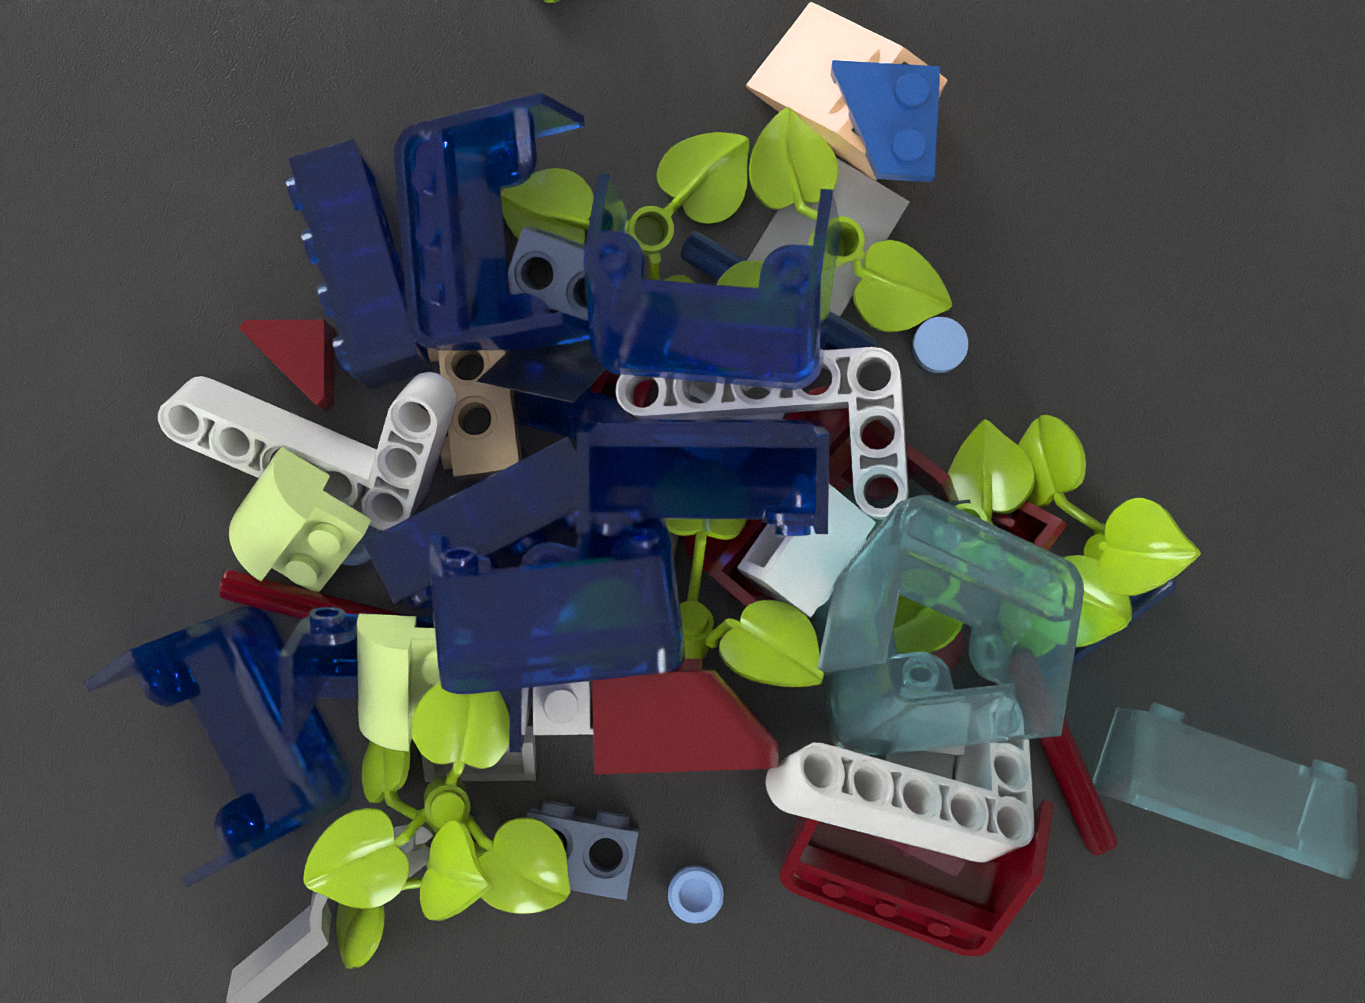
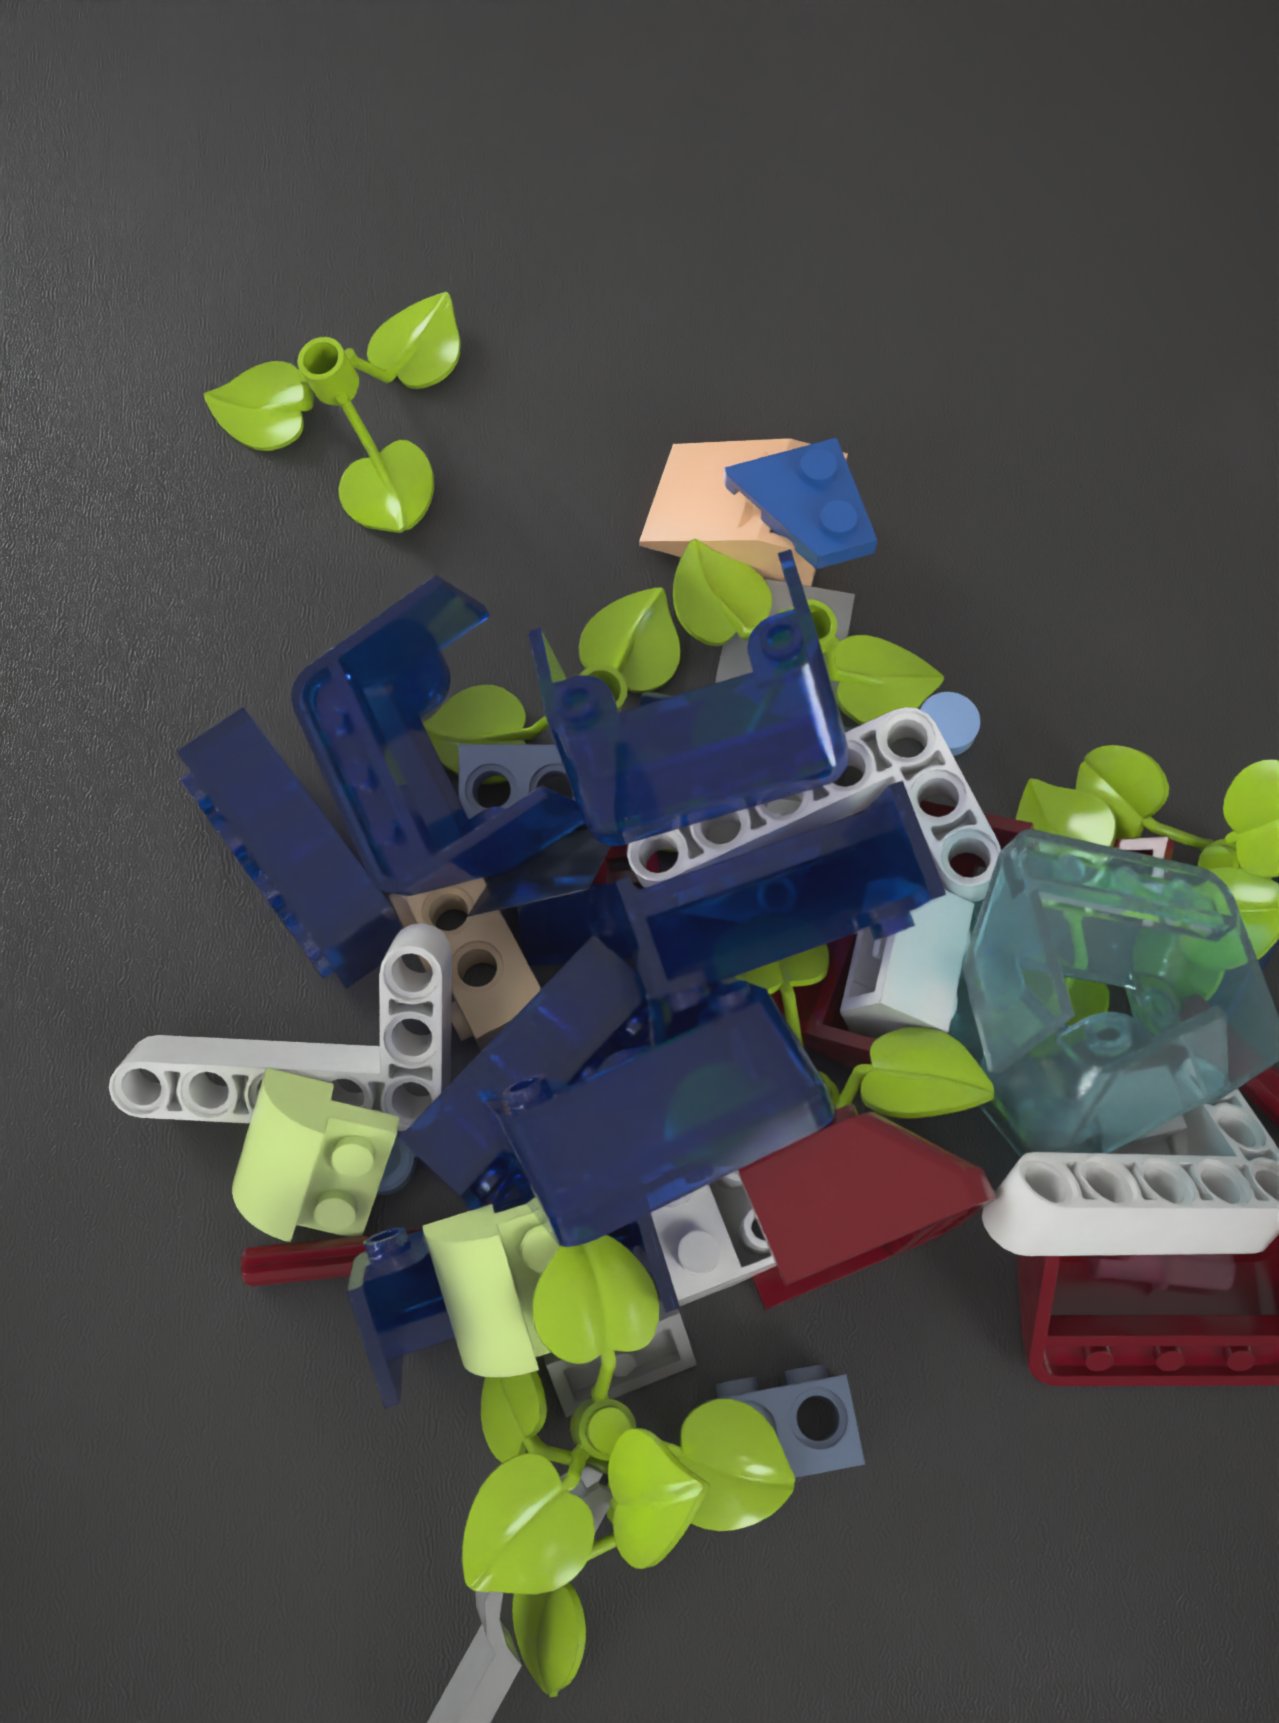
camera: 15 degrees left, 15 degrees down
clear blue windscreen [83,606,352,887] -> none
dark red slope [238,319,335,412] -> none
light blue tile [668,865,724,923] -> none

